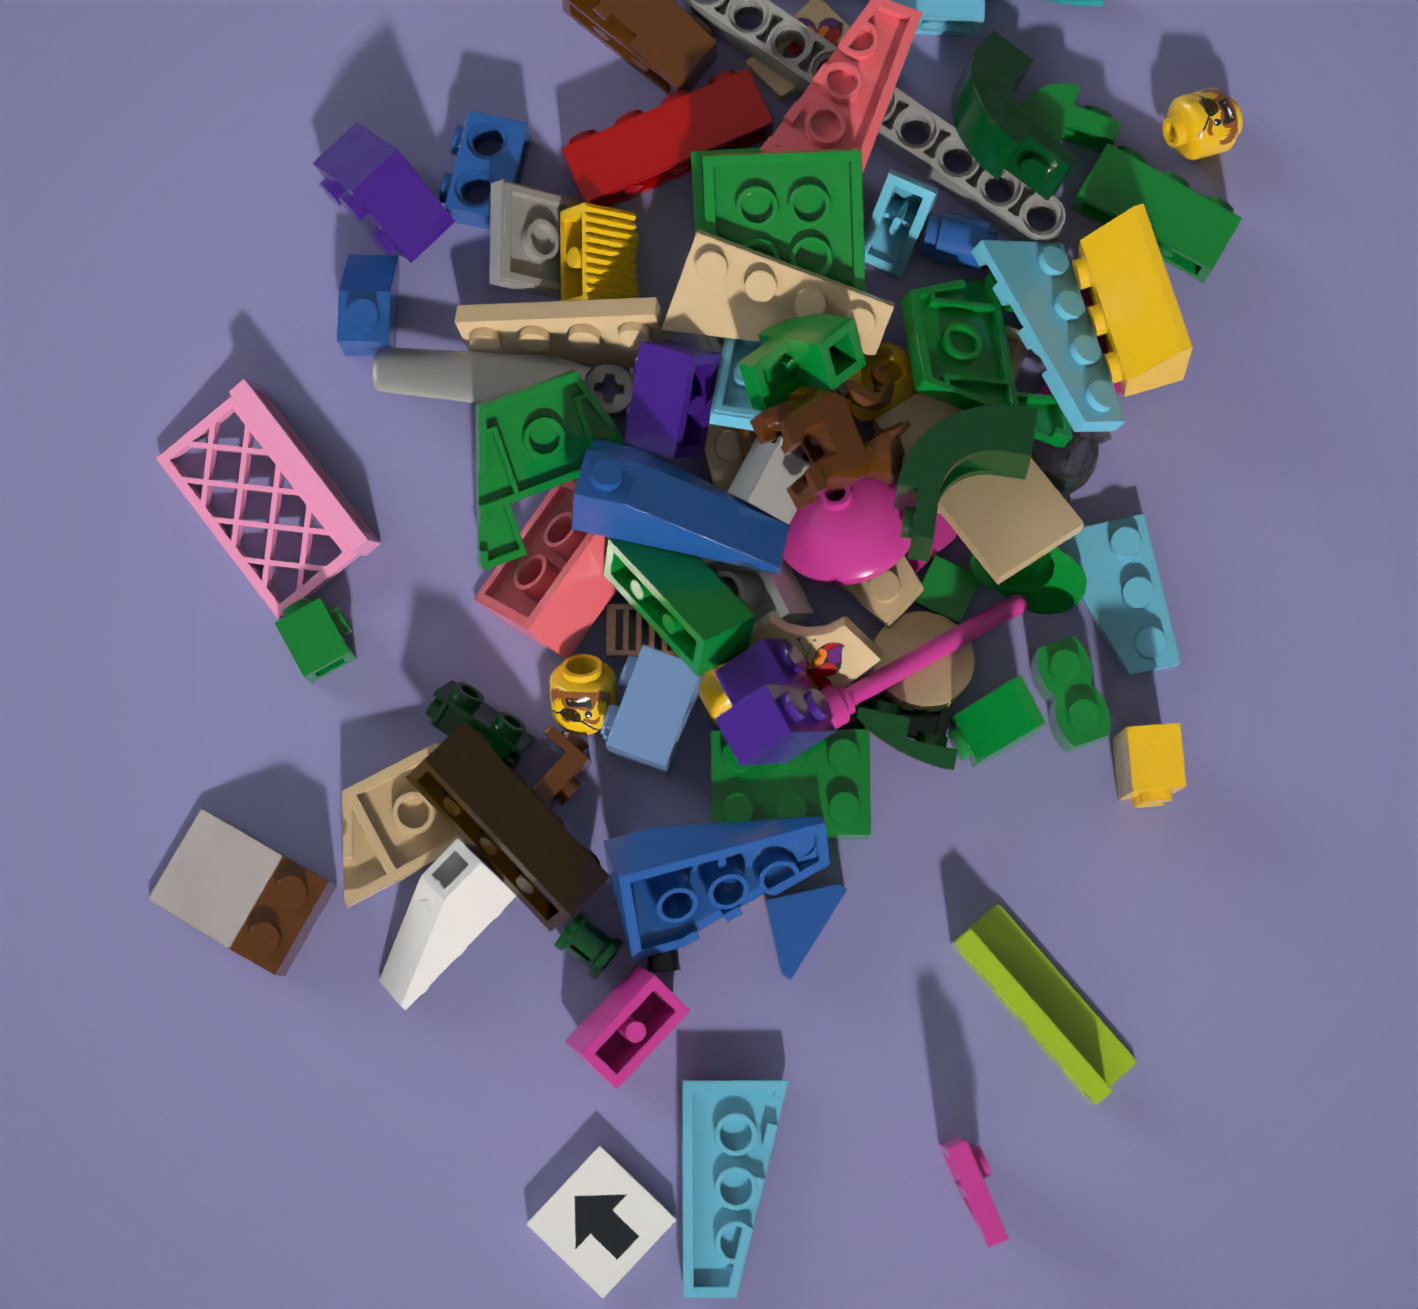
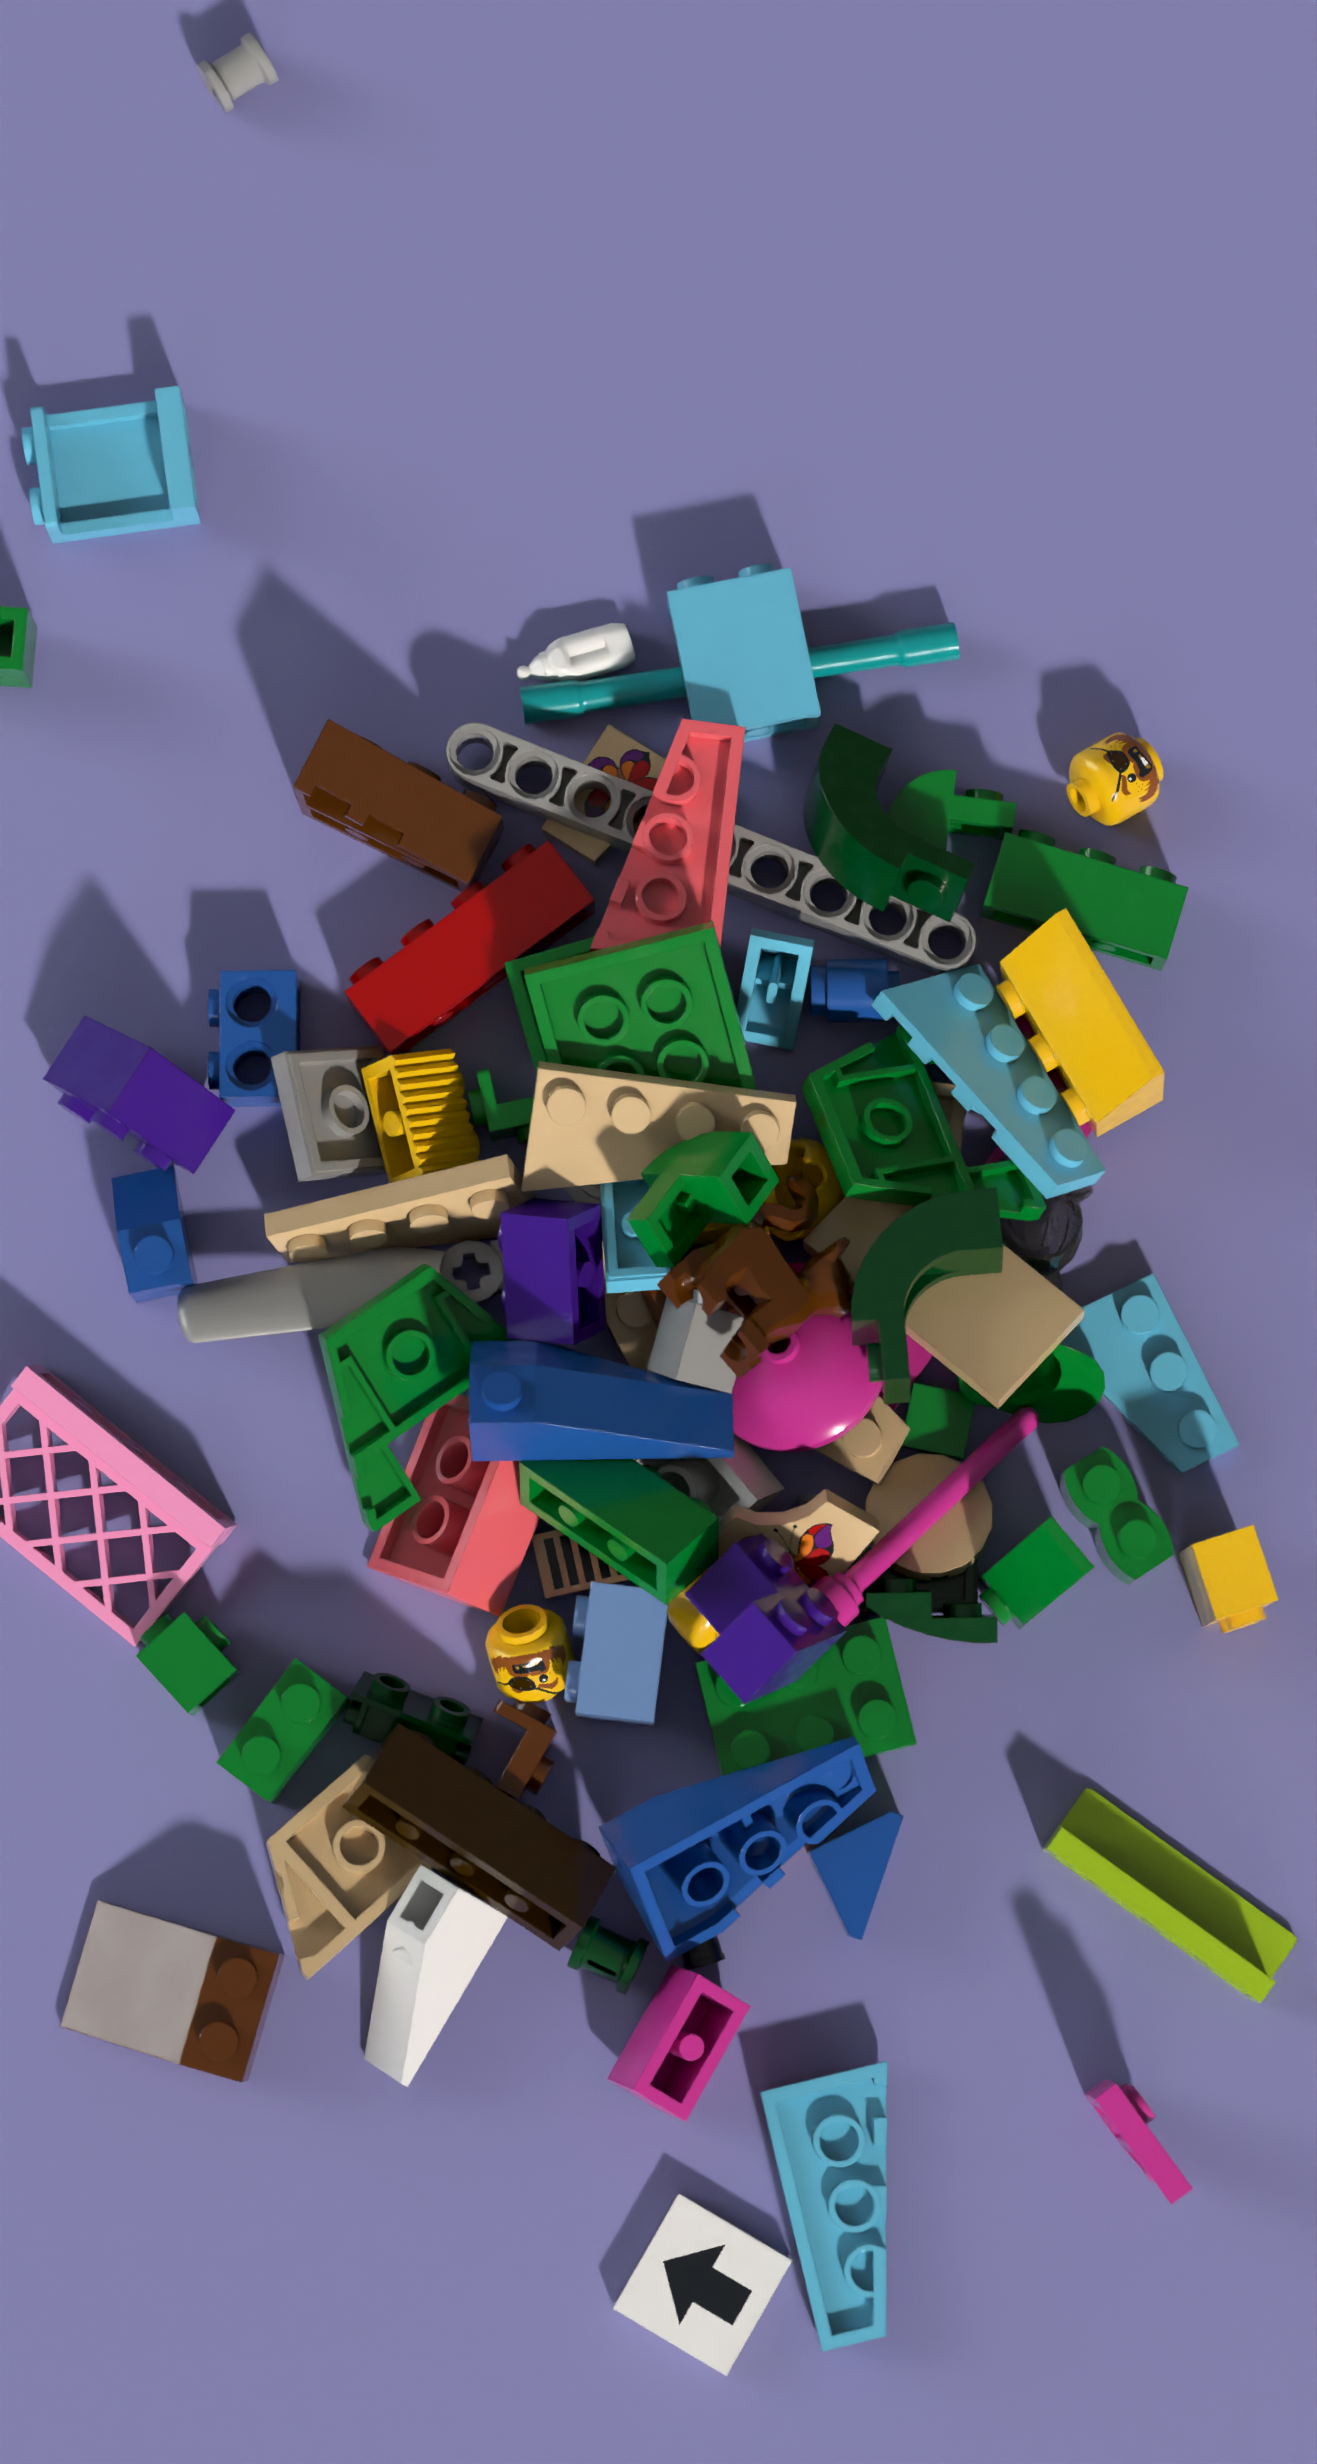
camera: 15 degrees left, 0 degrees up
none -> green brick [216,1658,351,1804]
none -> green bracket [467,1068,534,1145]

